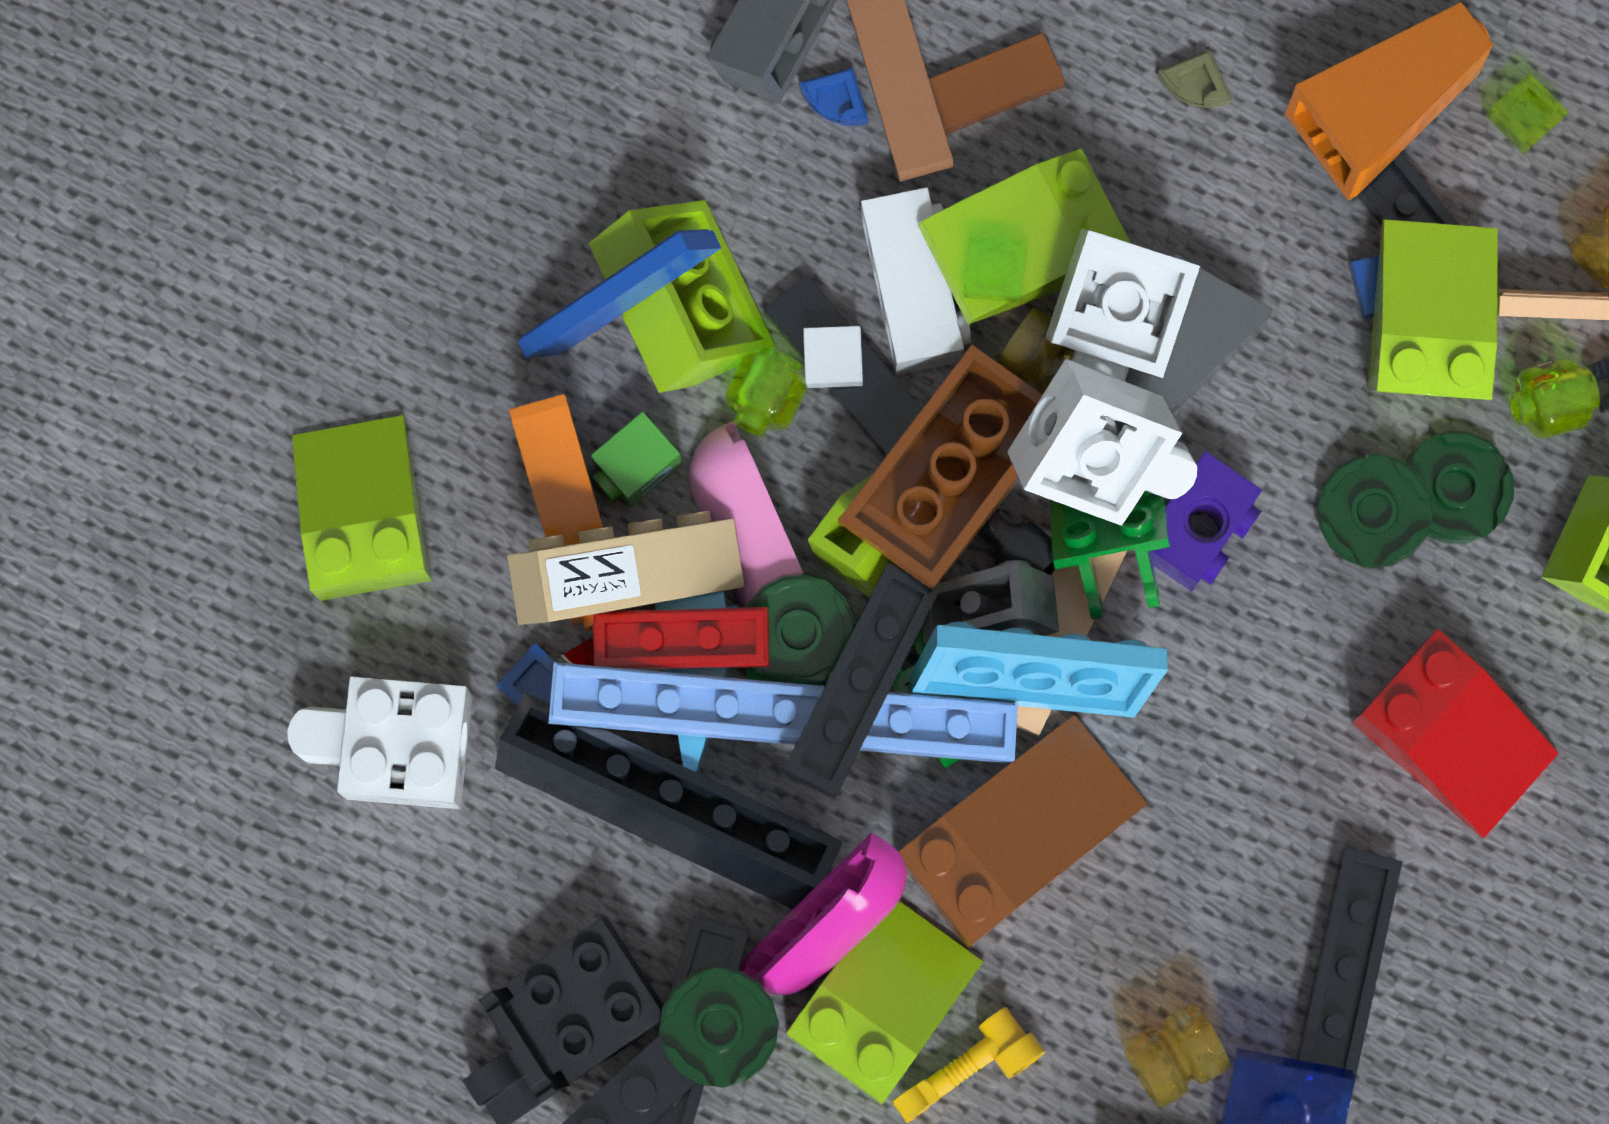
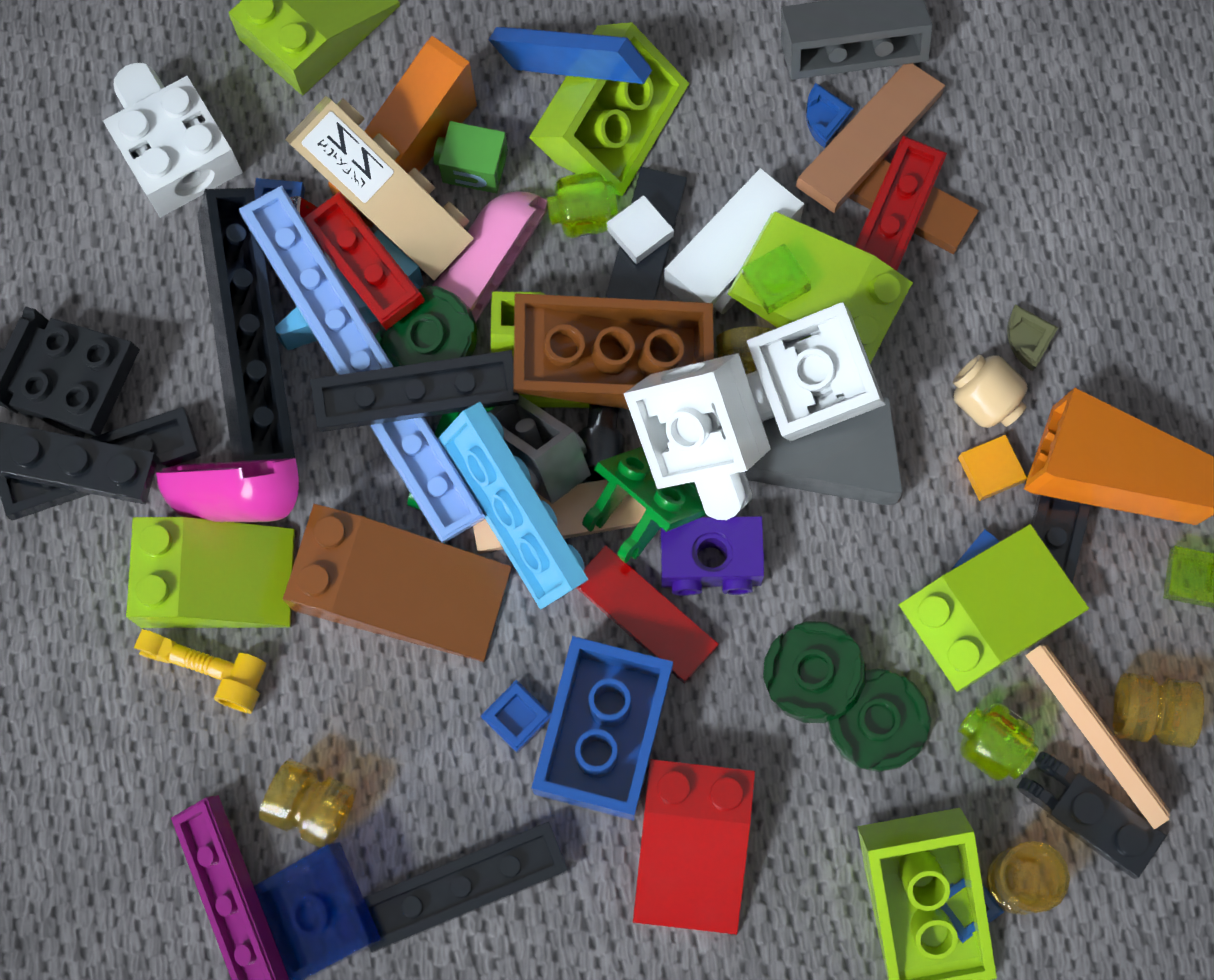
camera: 55 degrees right, 5 degrees down
dark green tile [660,967,779,1088] -> none
none -> blue tile [480,680,551,753]
none -> blue brick [531,636,673,821]
none -> red tile [576,545,718,684]
none -> red tile [855,136,947,271]
none -> tan head [953,355,1027,428]
none -> light orange tile [958,435,1027,501]

